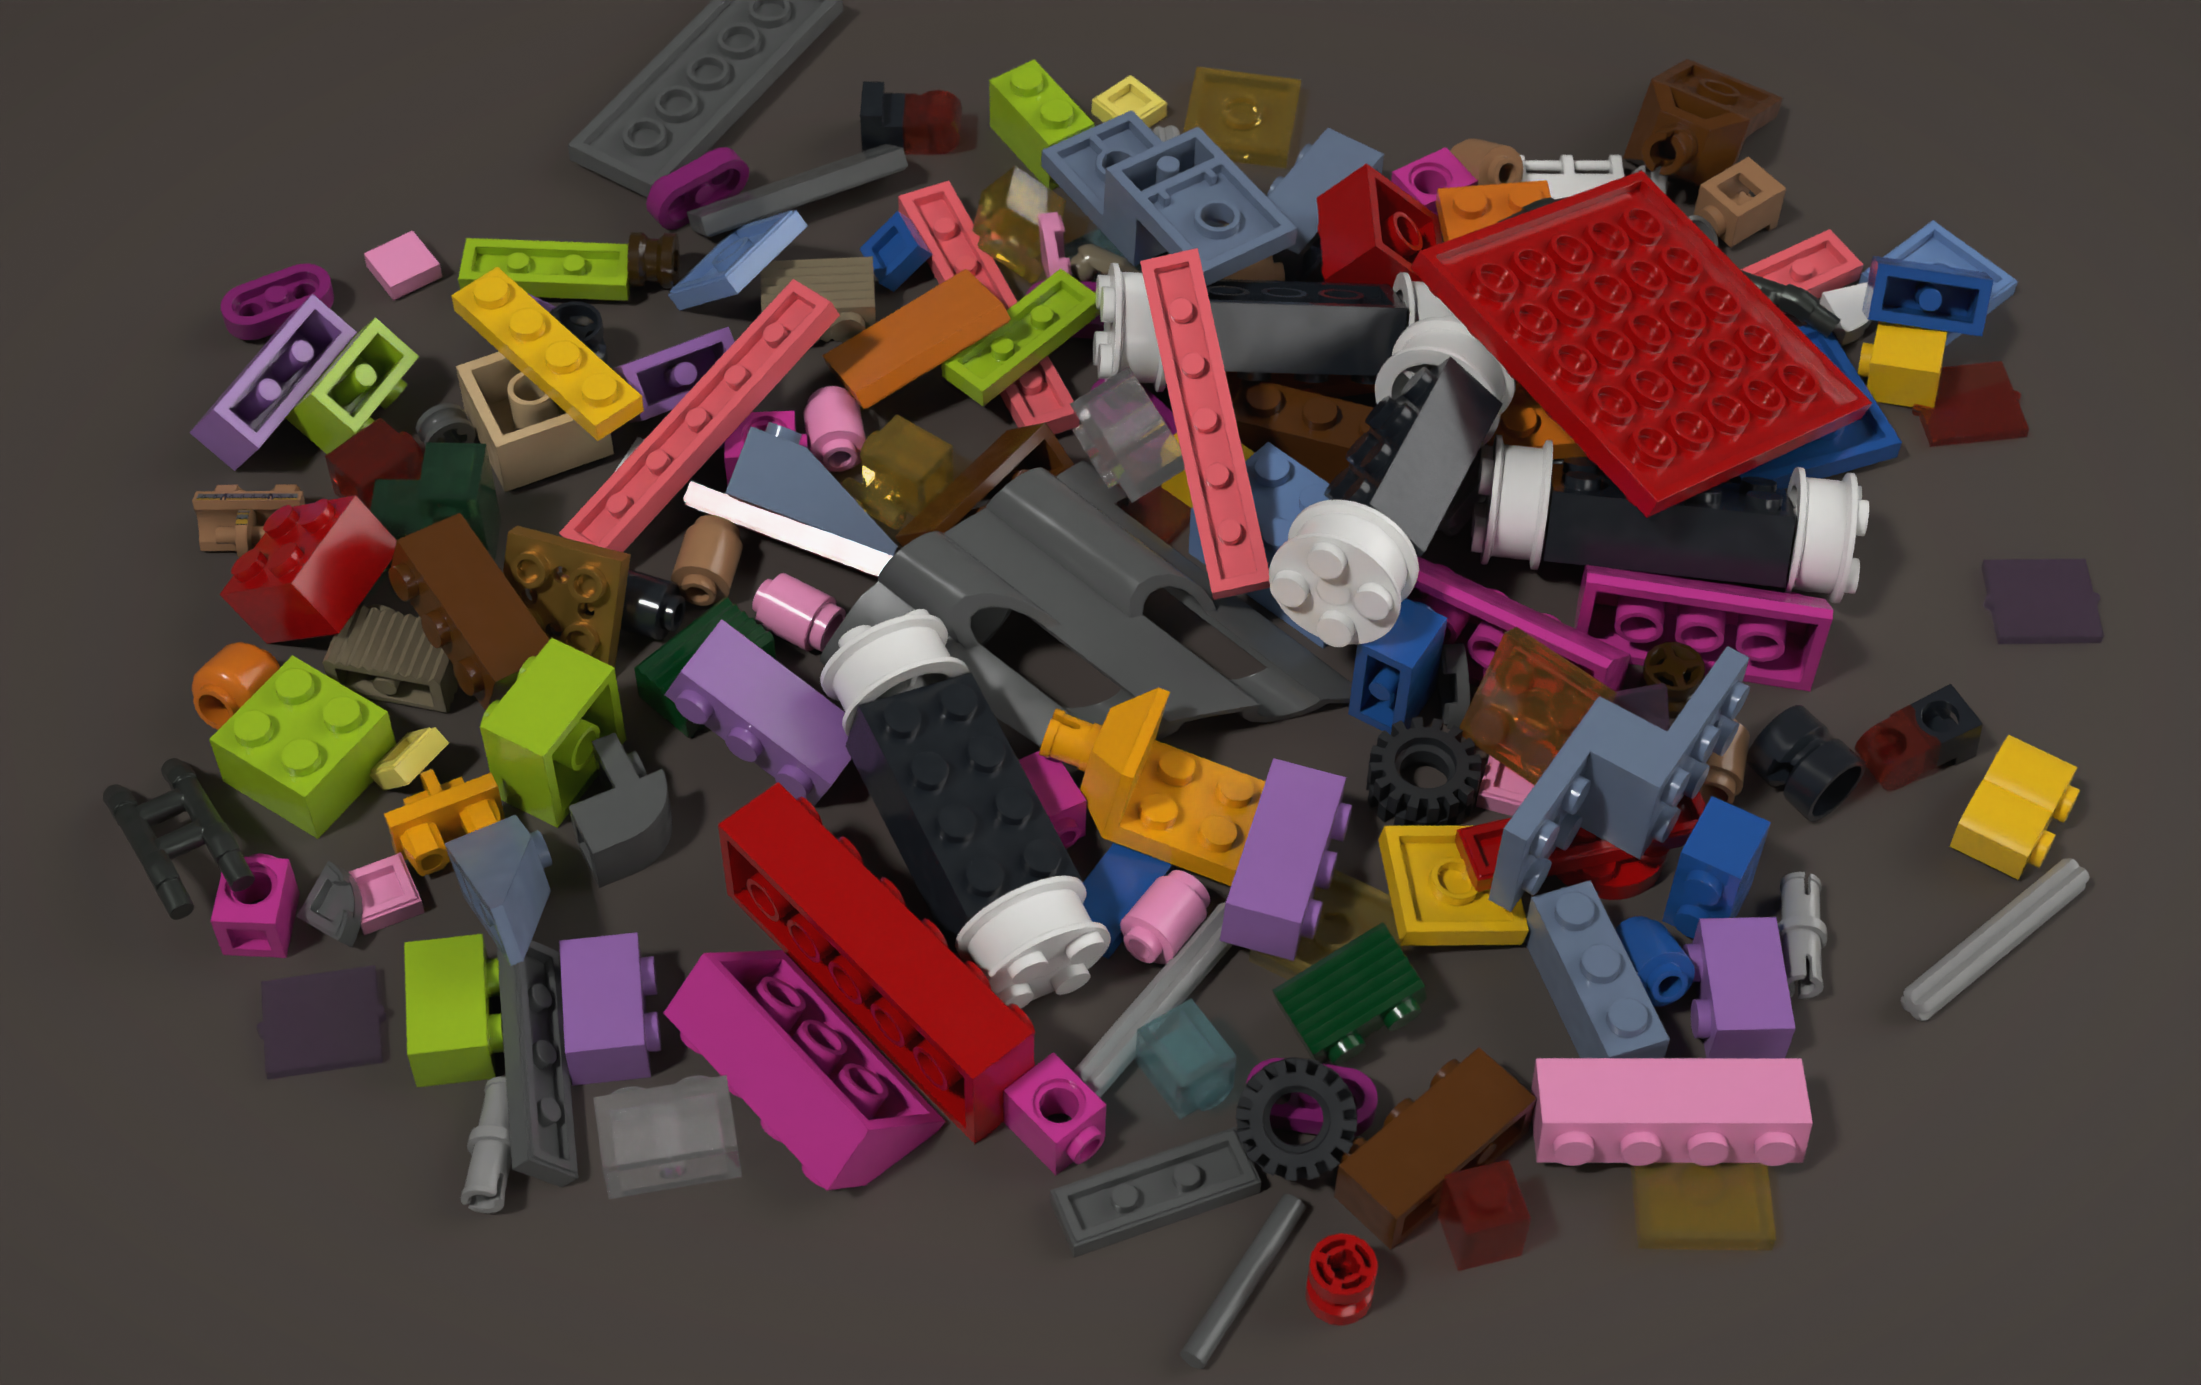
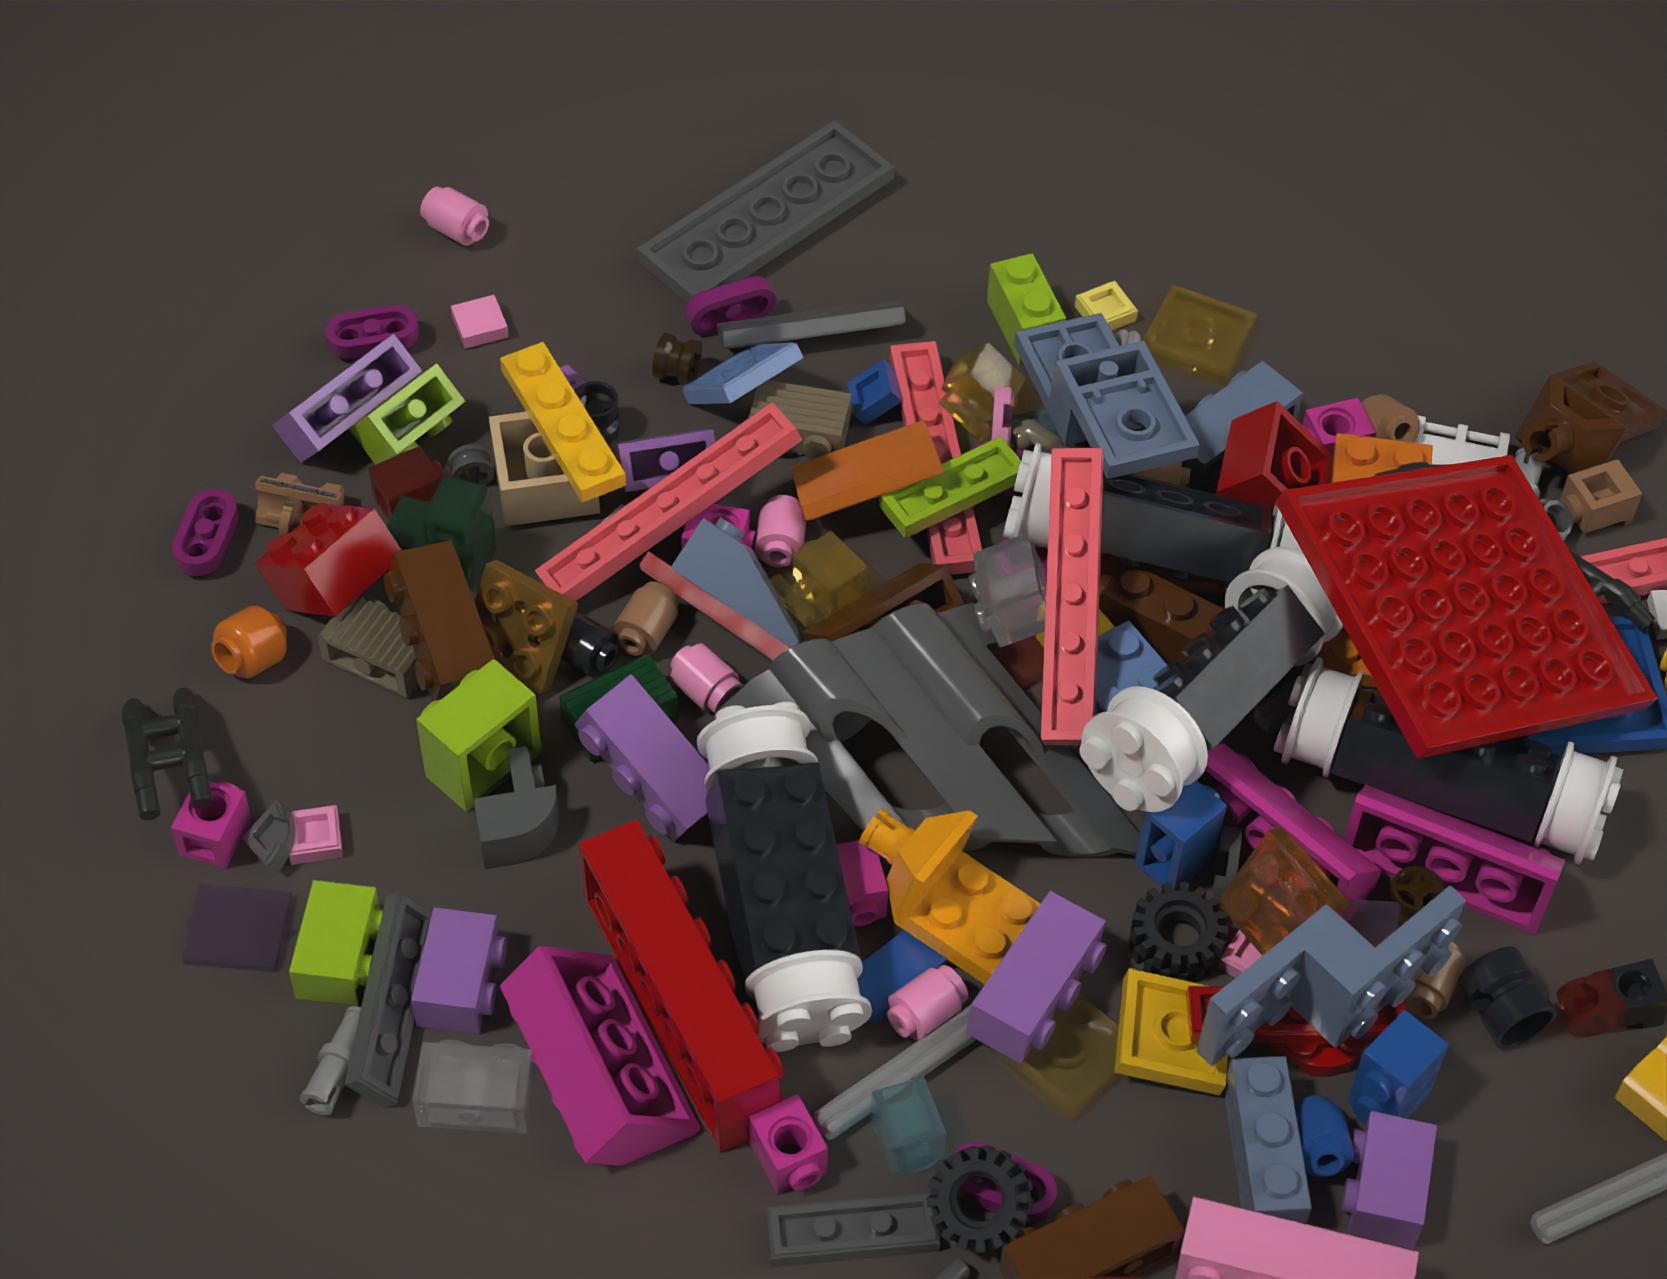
camera: 15 degrees right, 0 degrees up
lime brick [209,655,396,839] -> none
light yellow tile [369,727,449,791] -> none
light orange hips [384,769,505,876] -> none
sand blue slope [444,815,552,966] -> none
lime plate [458,238,630,301] -> none
leg [860,81,962,155] -> none
dark green brick [1272,922,1427,1066] -> none
light grey pin [1778,872,1827,999] -> none
none -> magenta plate [172,489,239,576]
none -> bright pink brick [420,186,489,246]

